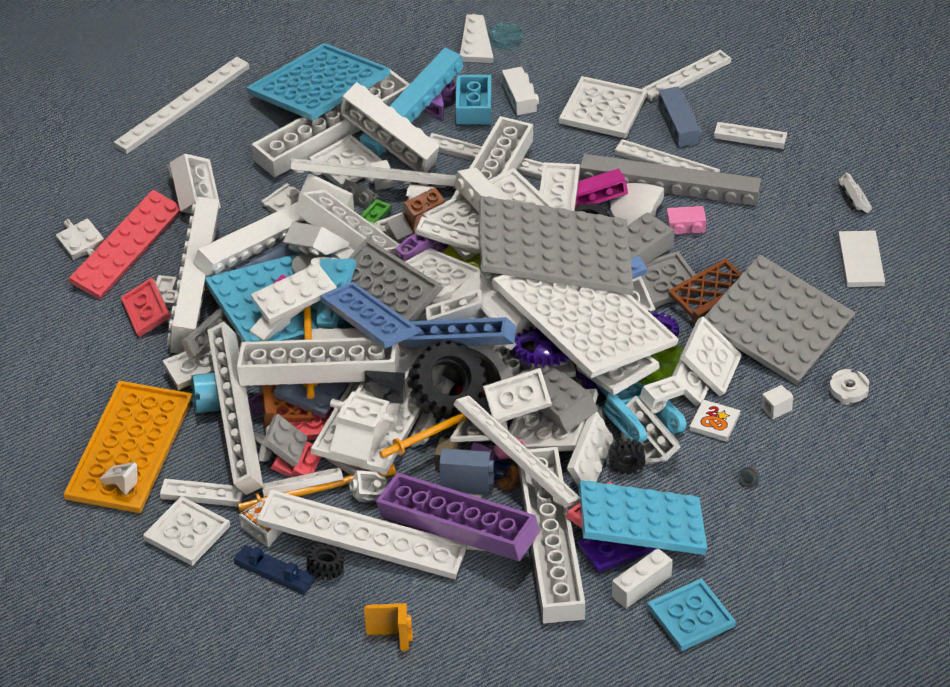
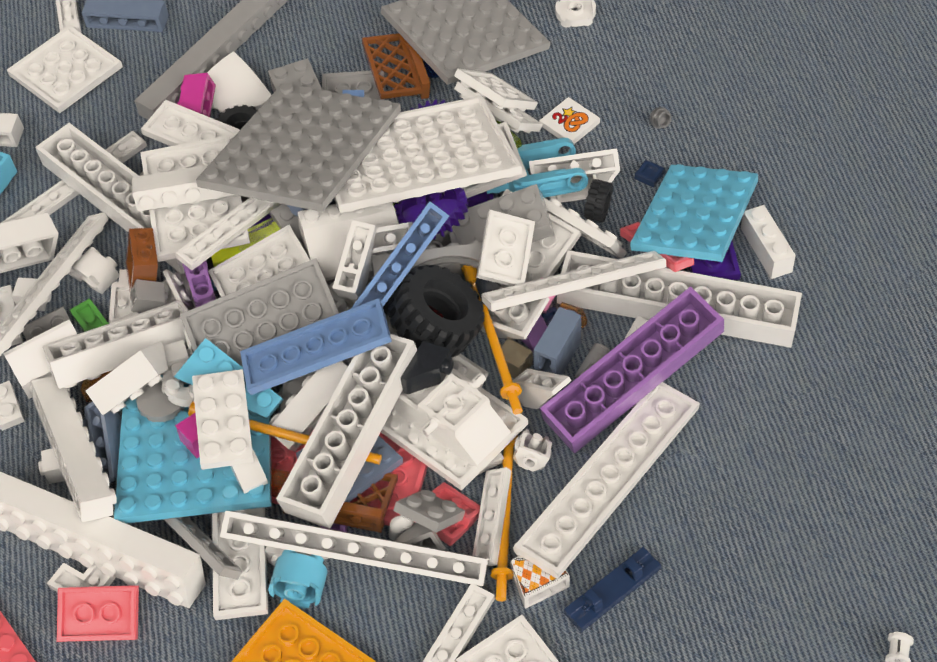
camera: 65 degrees left, 10 degrees up
black tyre [306,543,345,580] -> none
light orange bracket [364,603,413,651] -> none
white tile [615,139,720,173] -> none
white plate [640,376,685,413] -> none
medium azure plate [647,578,736,652] -> none
bright pink brick [666,206,706,235] -> none
white brick [761,385,793,419] -> none
none -> white slope [513,368,571,409]
none -> dark blue tile [634,160,665,188]

